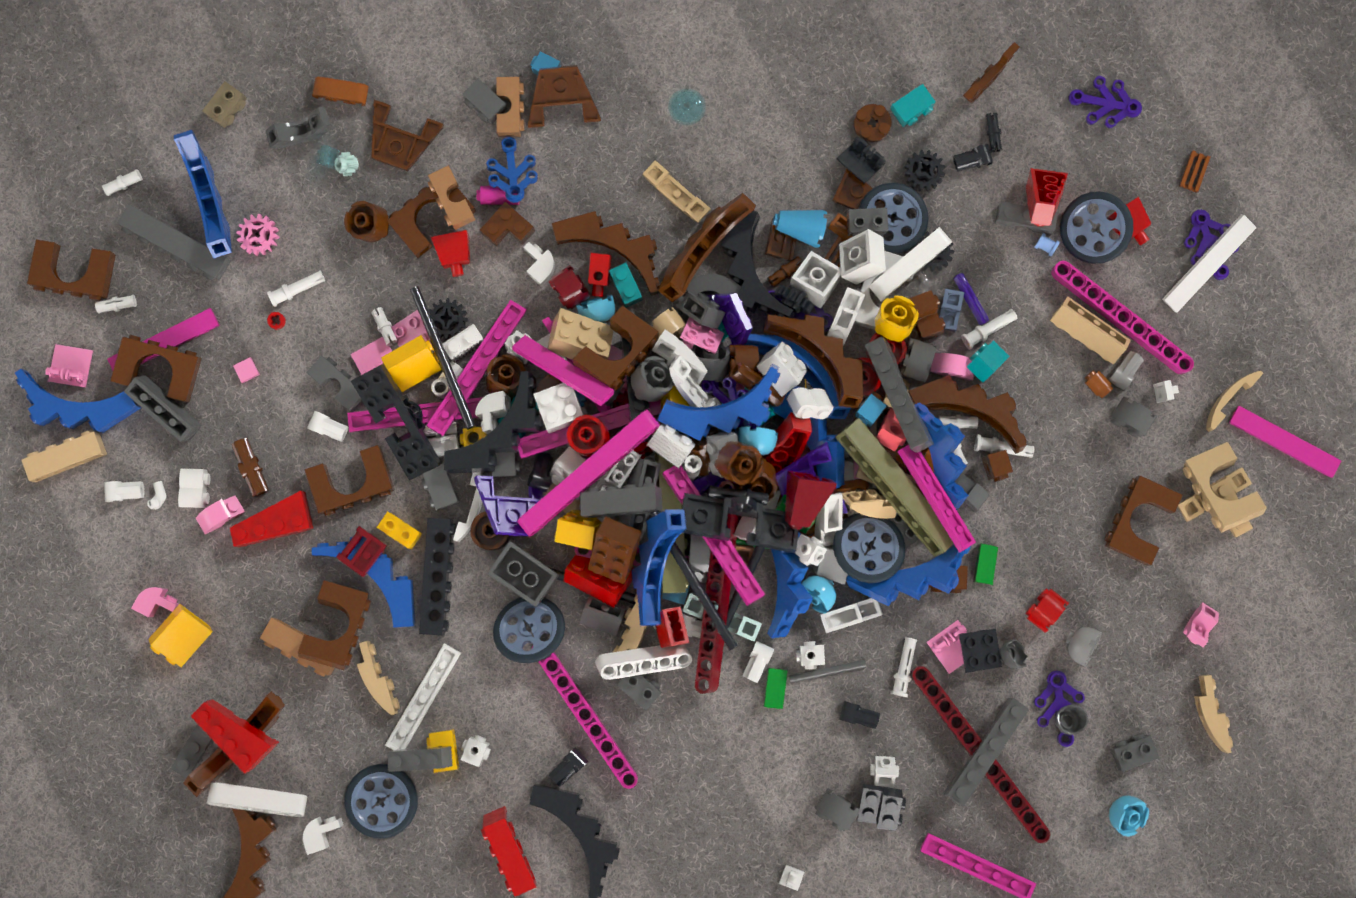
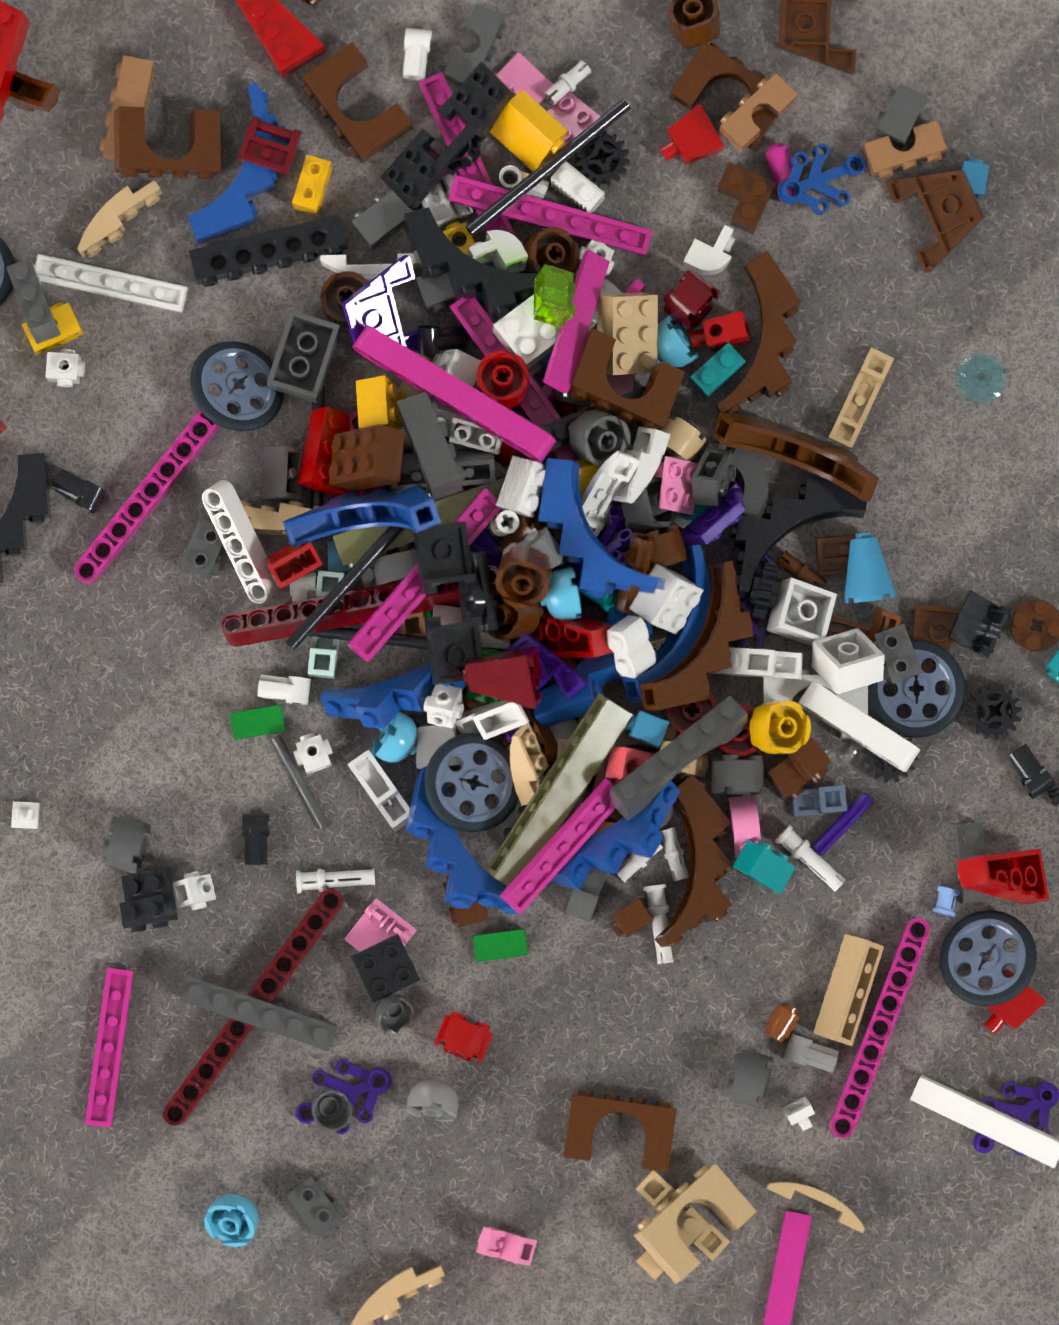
camera: 70 degrees right, 0 degrees up
none -> clear neon green brick [533,264,576,328]

